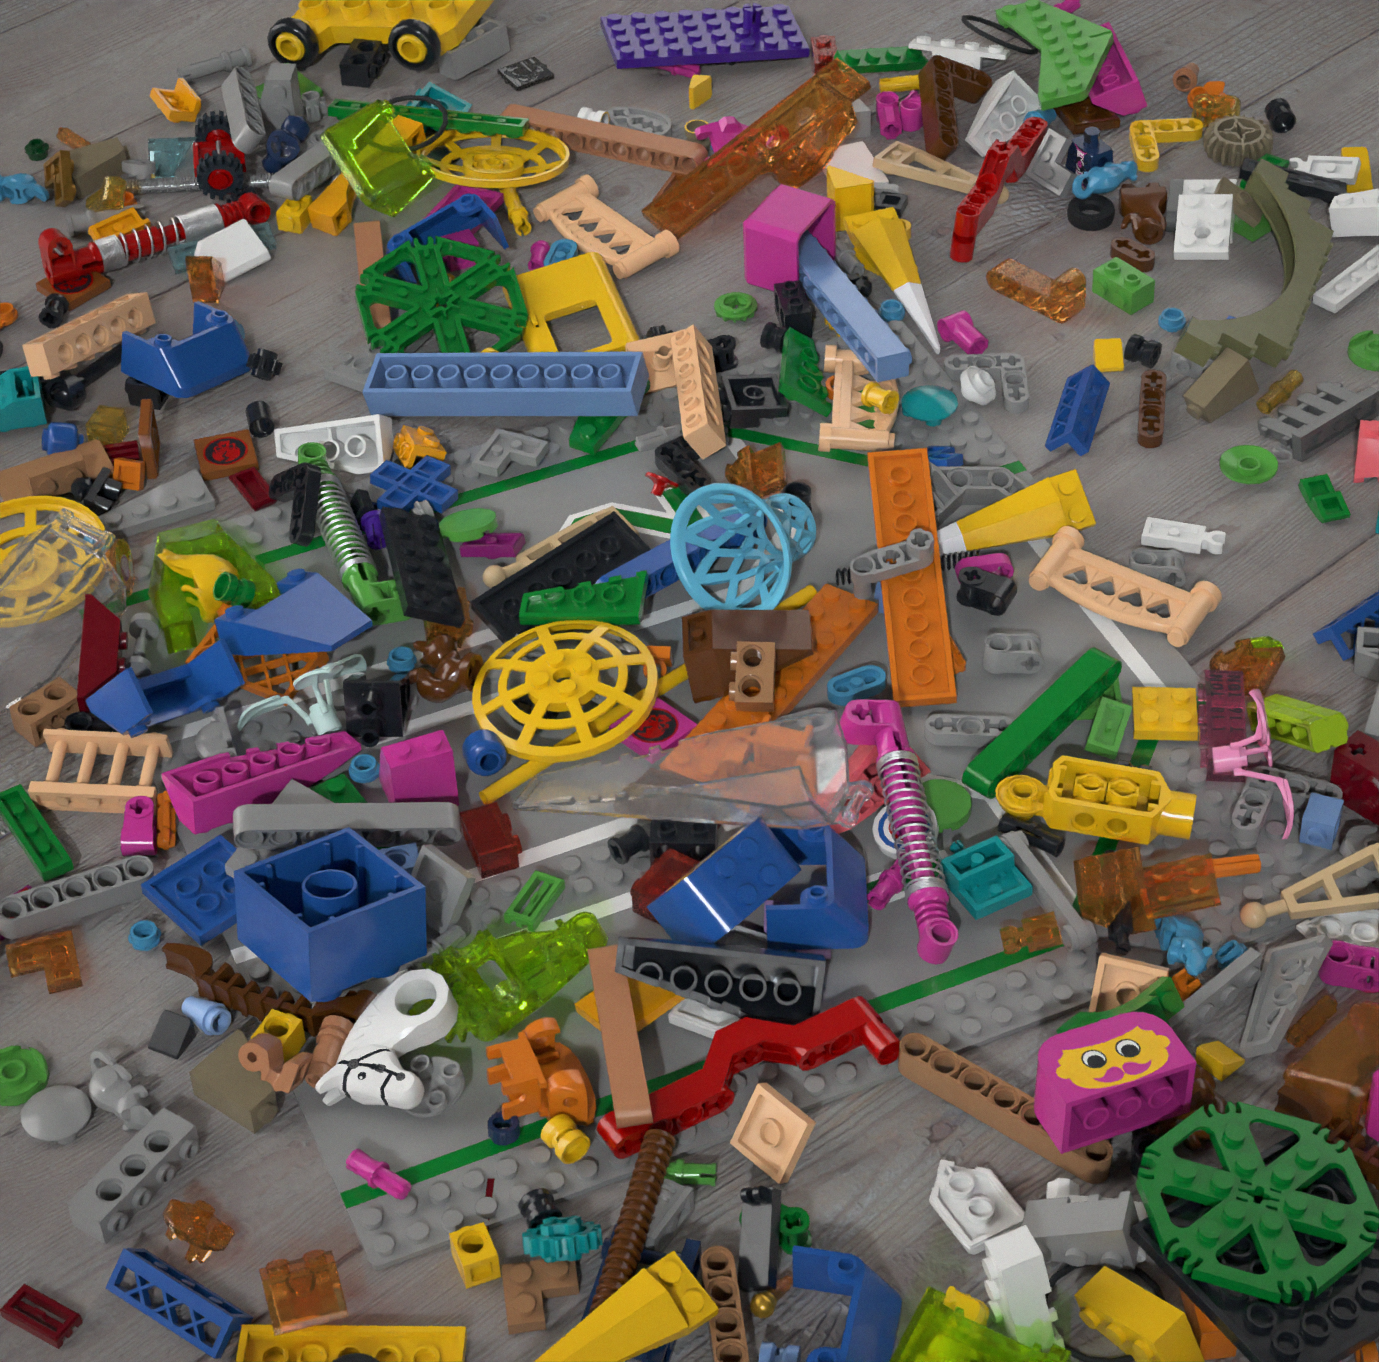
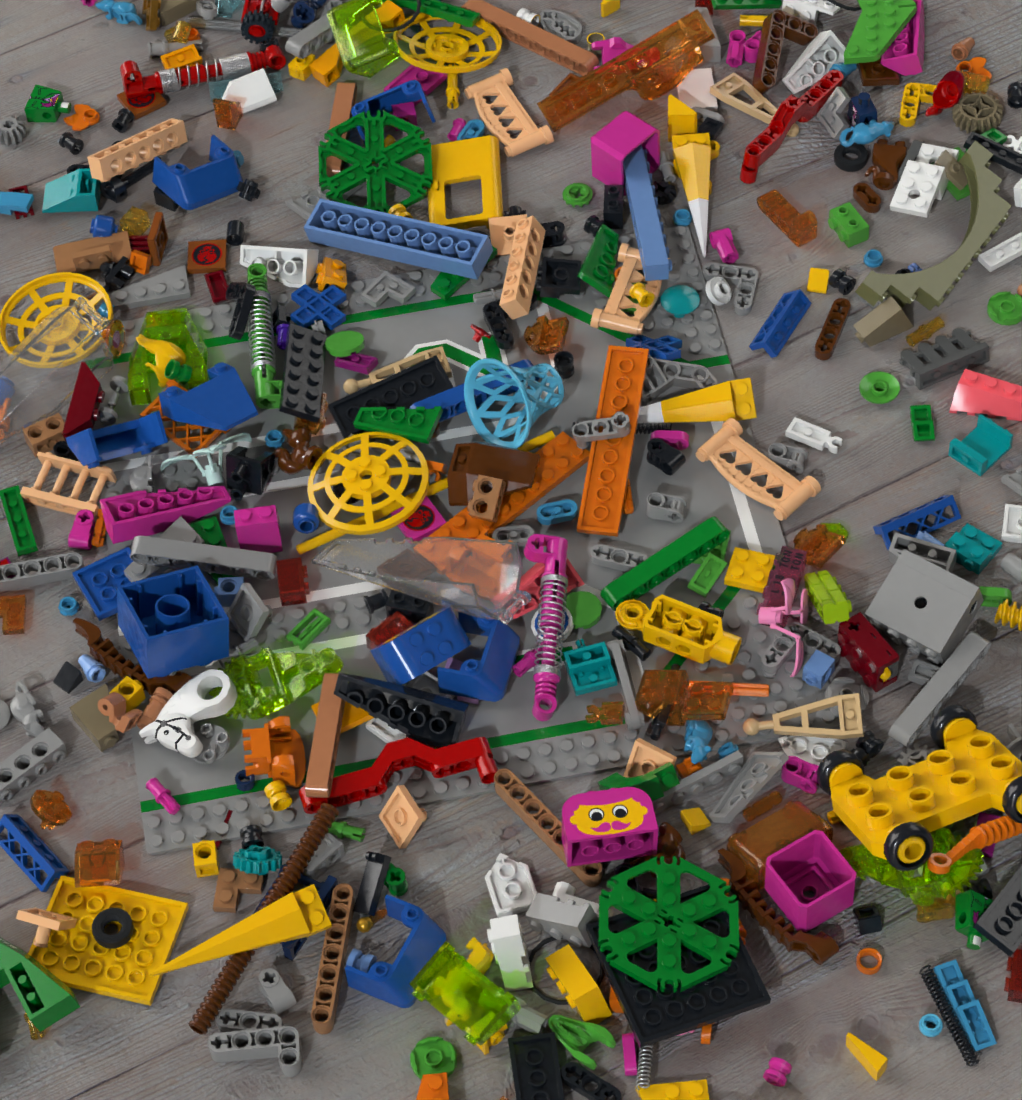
camera: 15 degrees right, 10 degrees up
none -> red hair [925,70,965,116]

